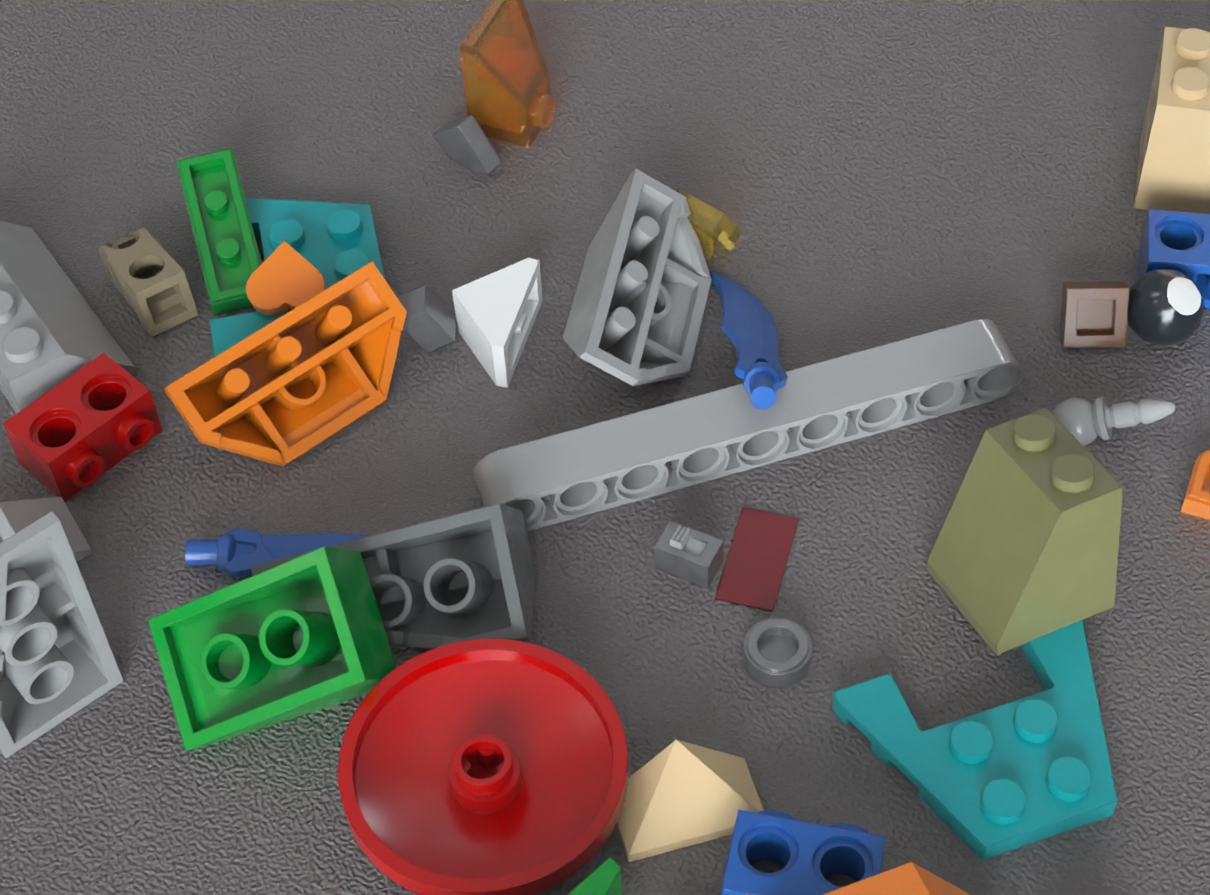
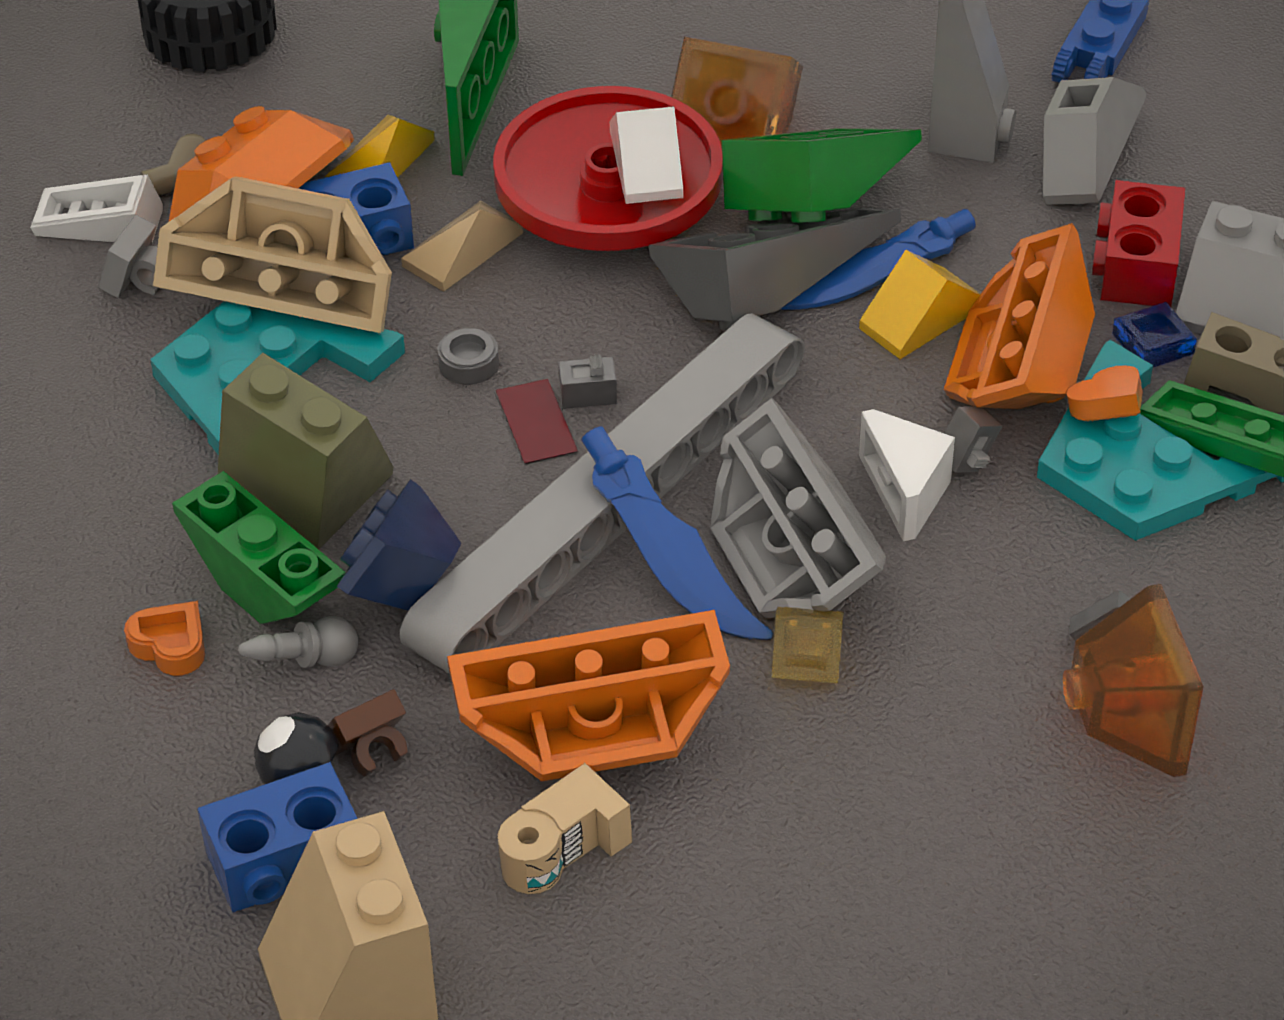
camera: 145 degrees right, 5 degrees down
none -> tan wedge [153,176,392,333]
none -> green slope [172,471,345,624]
none -> dark blue slope [337,479,462,611]
none -> orange wedge [447,610,730,781]
none -> tan leg [497,763,632,894]
none -> white slope [609,107,683,204]
none -> clear orange slope [671,36,803,147]
none -> yellow slope [859,250,980,359]
none -> clear blue tile [1112,302,1197,367]

